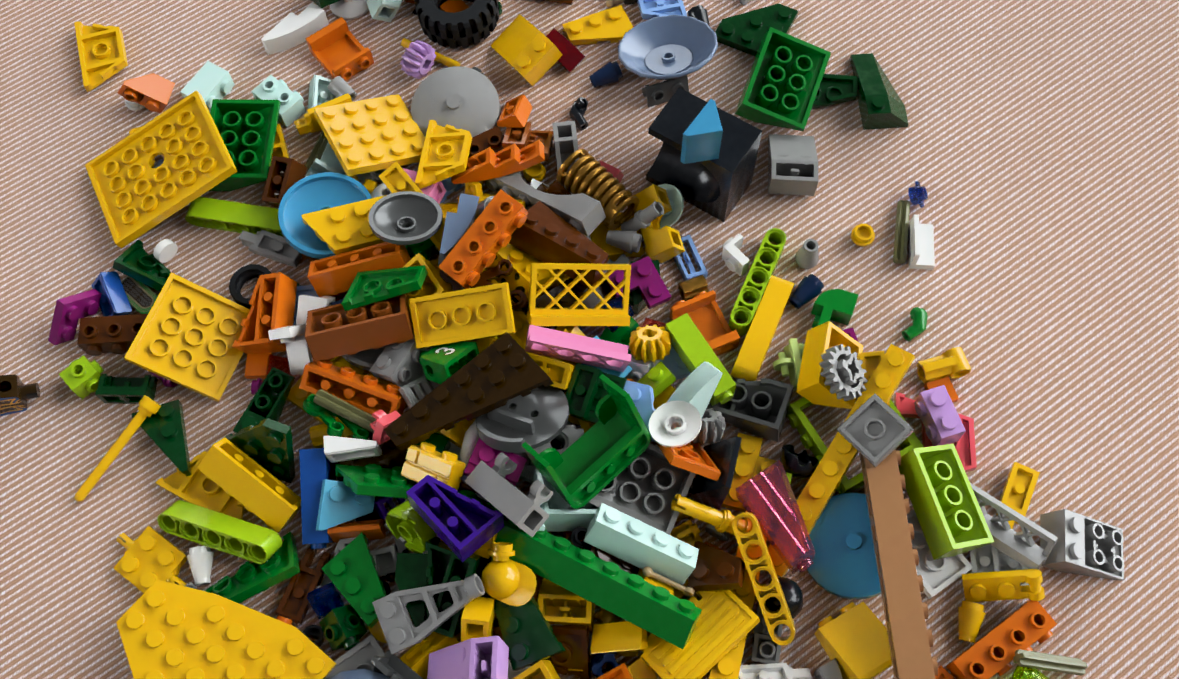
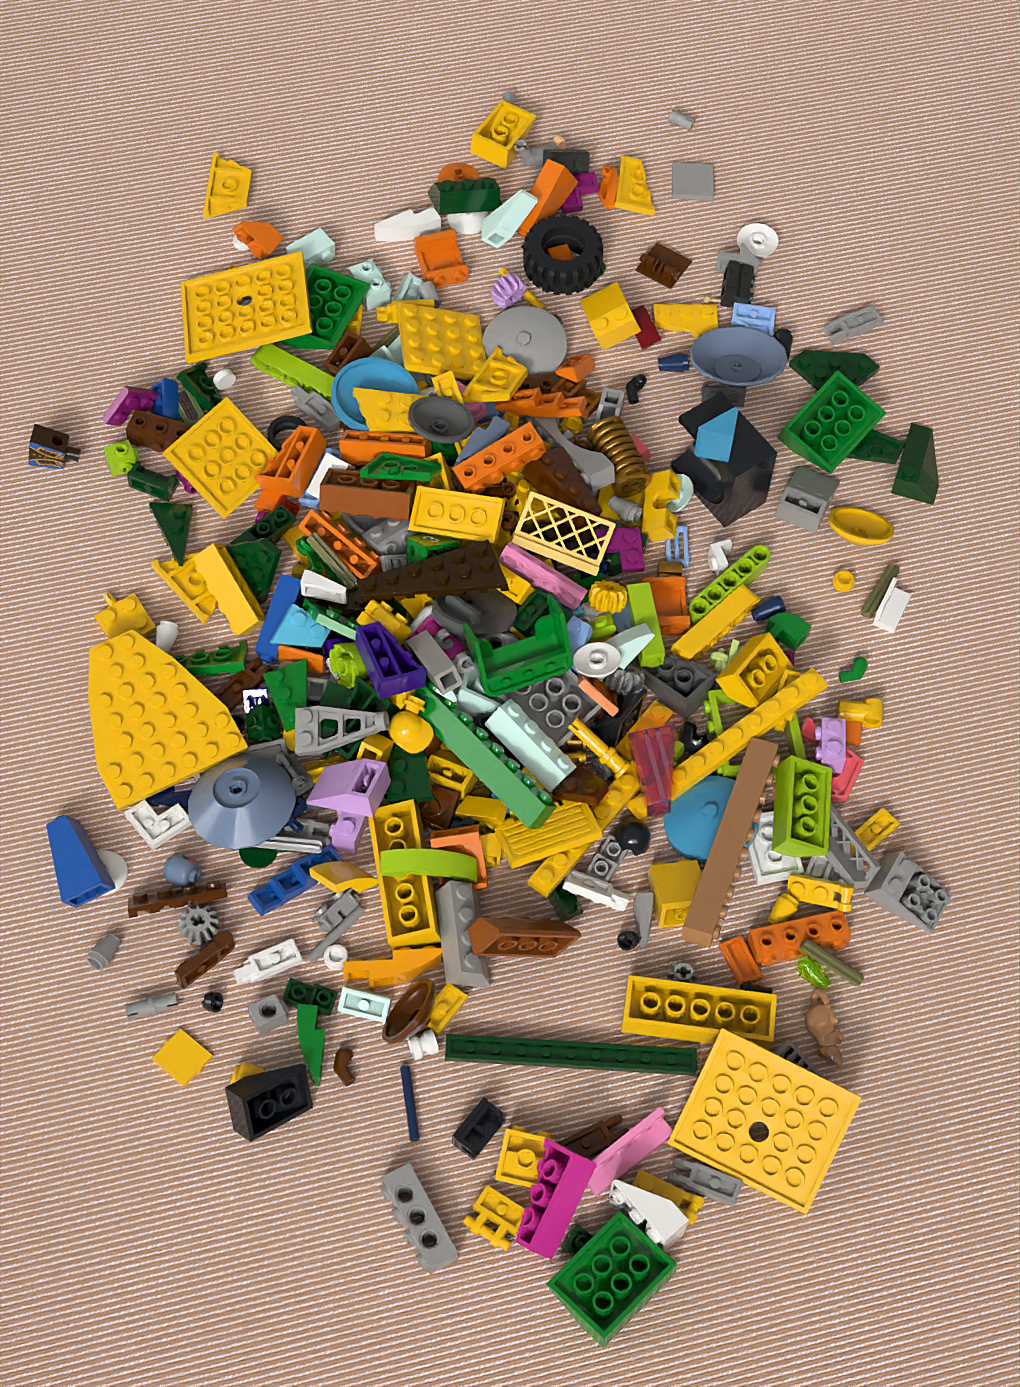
camera: 15 degrees right, 5 degrees down
yellow piece [75,395,162,502] -> none
lime beam [157,500,282,564] -> none
white bracket [268,324,312,375] -> none
coral tile [370,410,401,445] -> none
light grey pin [621,201,664,231] -> none
tan hinge [642,566,695,597] -> none
yellow beam [732,512,795,646] -> none
light grey cone [795,239,819,269] -> none
light grey gear [819,344,868,401] -> none
light grey tile [837,394,914,467] -> none
clear blue plate [908,181,928,208] -> none
none -> yellow dish [828,507,894,546]

